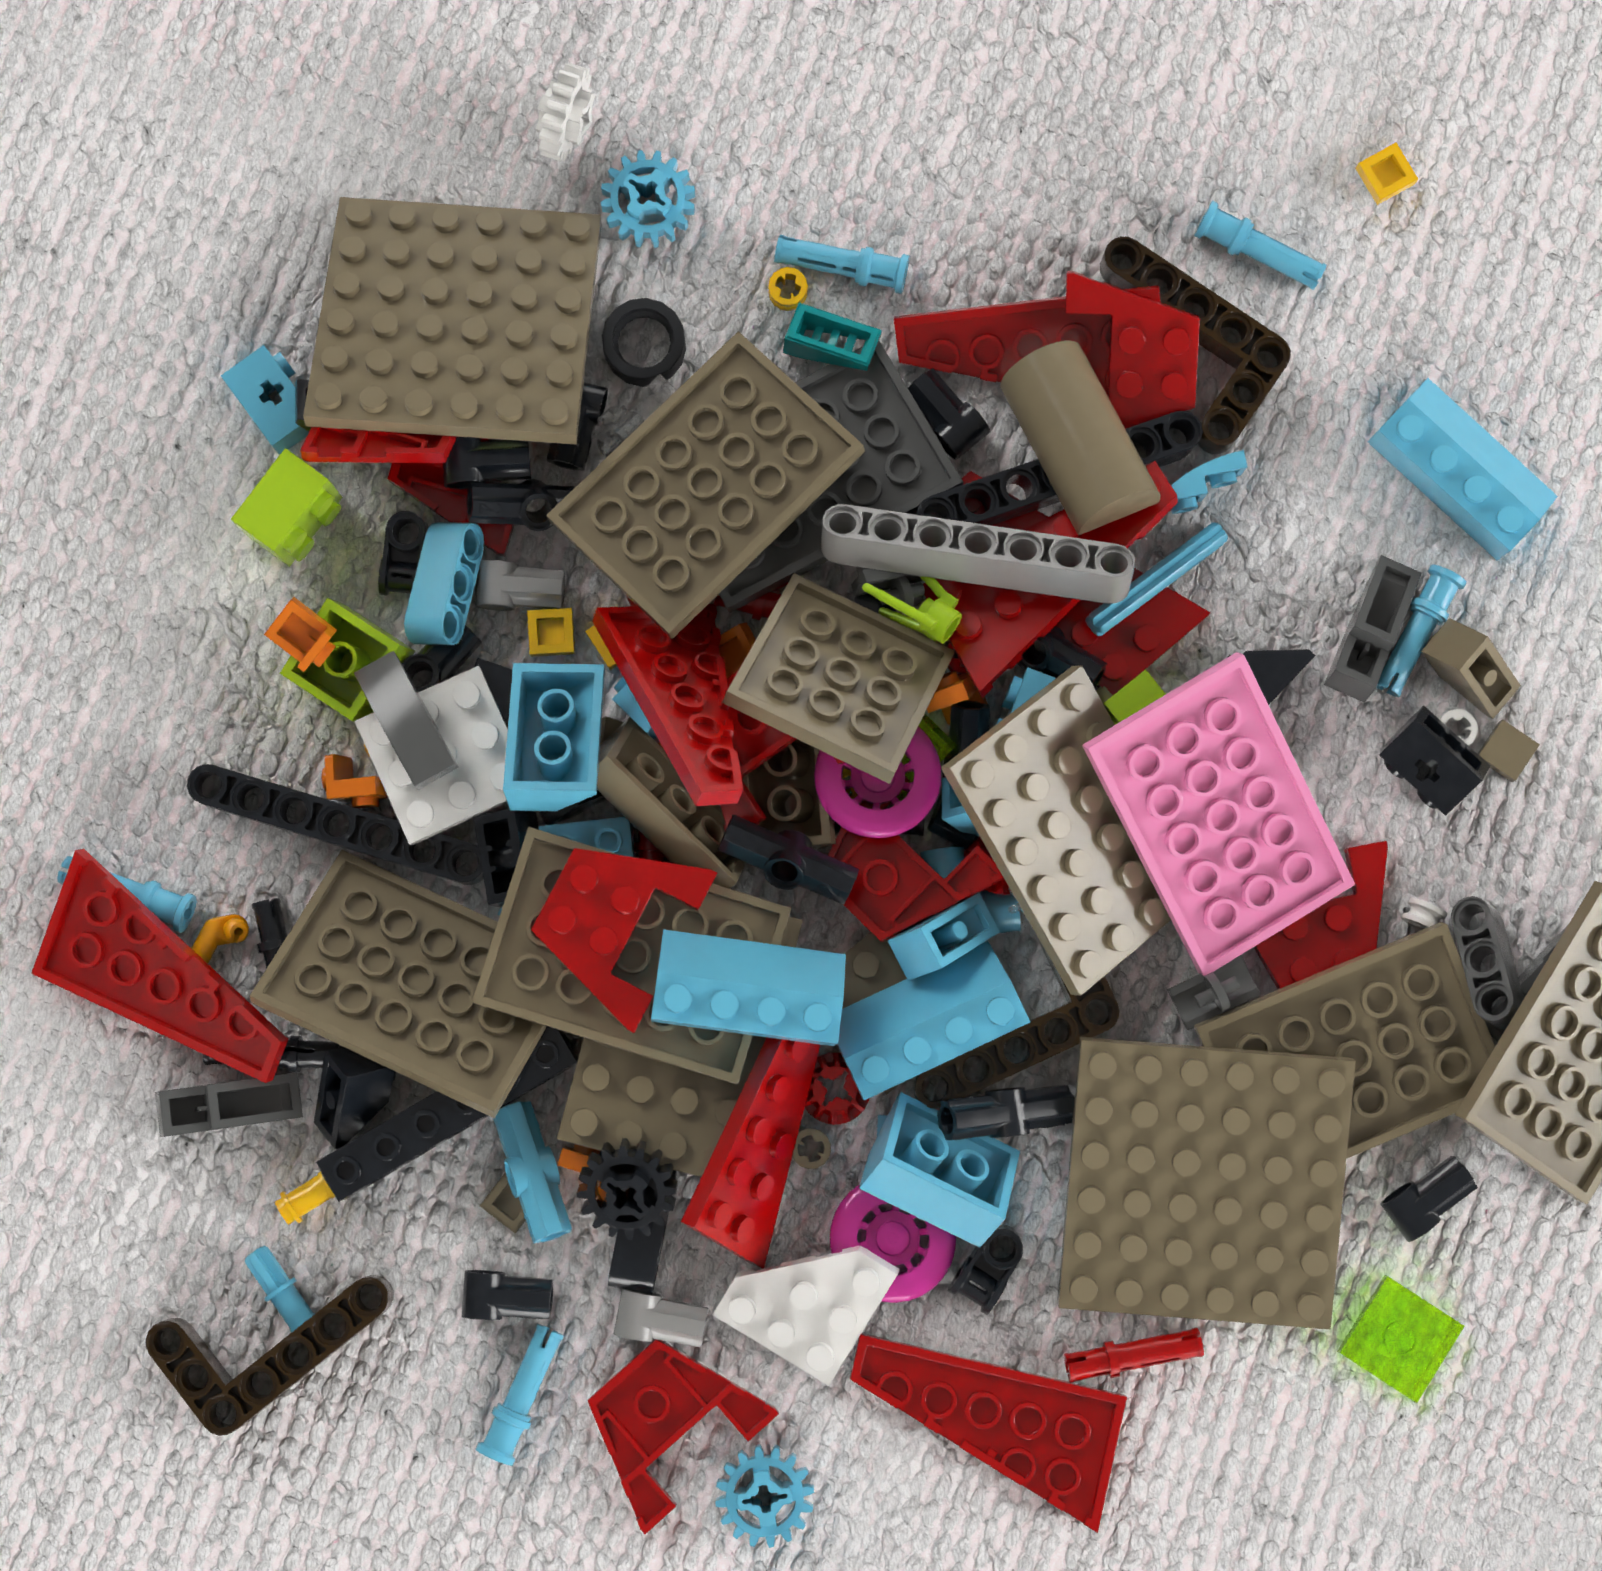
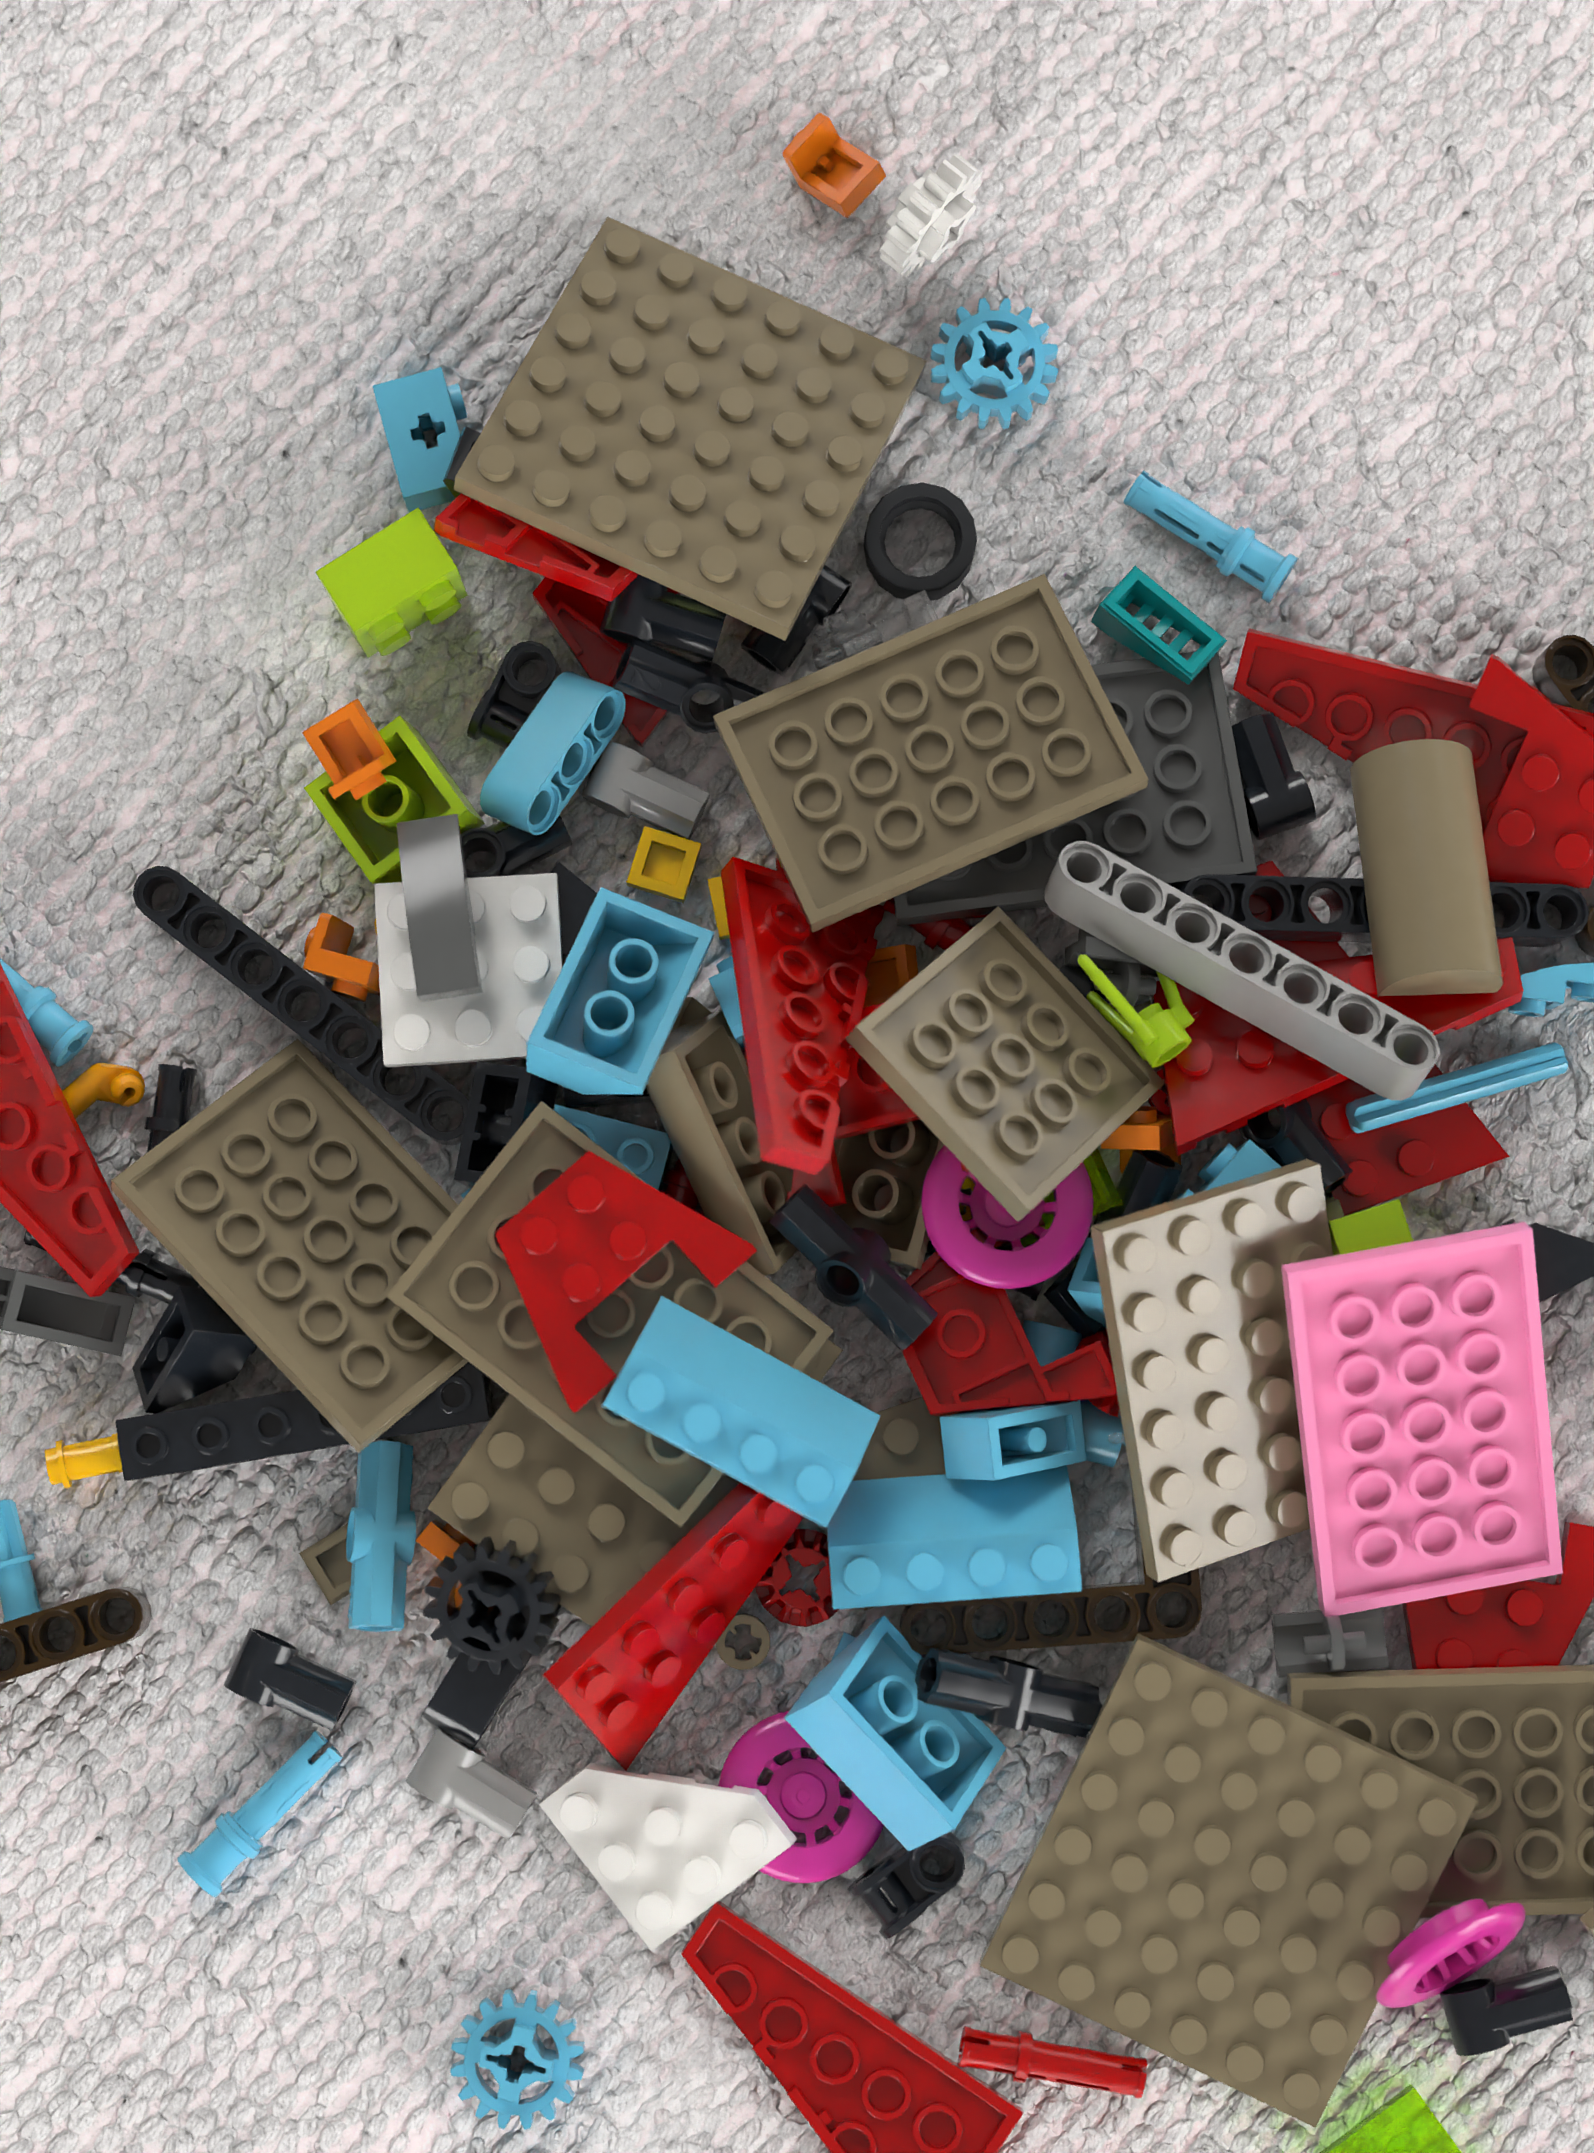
camera: 20 degrees right, 0 degrees up
red wing [587,1339,779,1534] -> none
yellow bush [768,267,808,311] -> none
none -> orange bracket [782,113,886,218]
none -> dark pink wheel [1376,1899,1526,2008]

